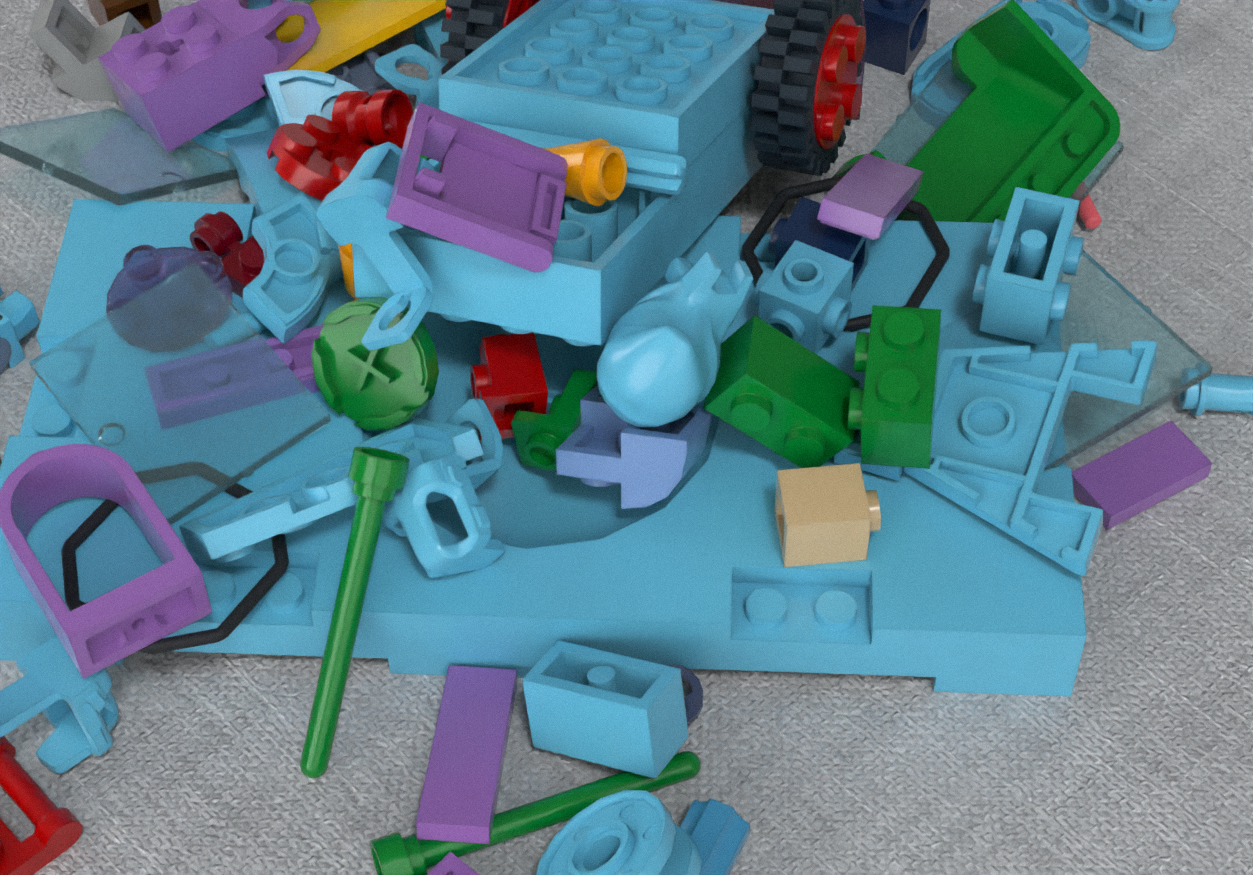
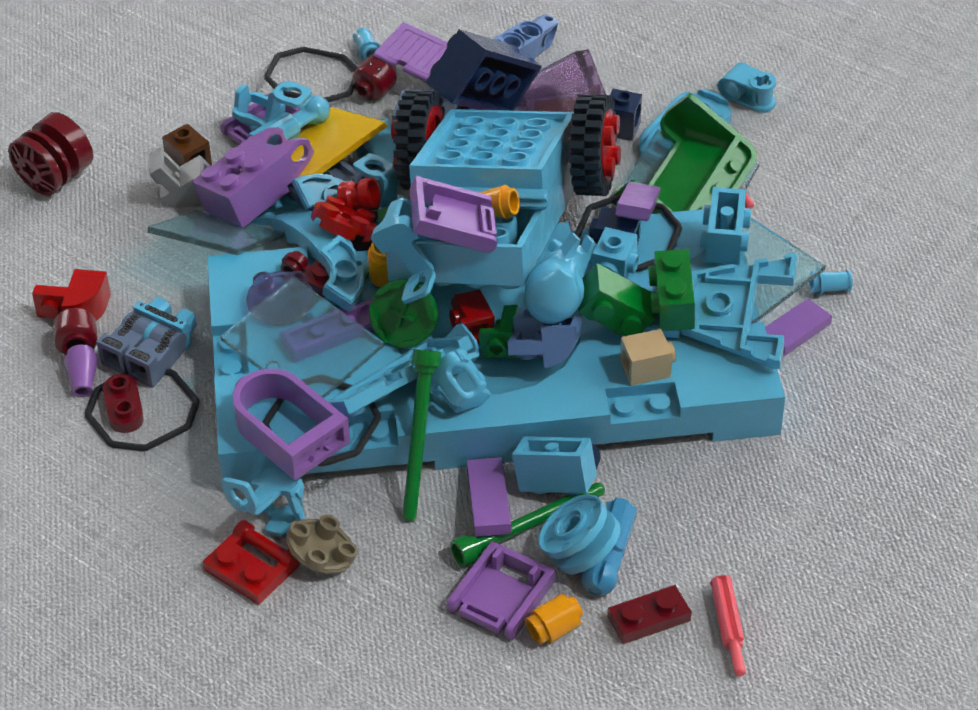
camera: 10 degrees left, 5 degrees down
none -> dark tan dish [286,515,358,574]

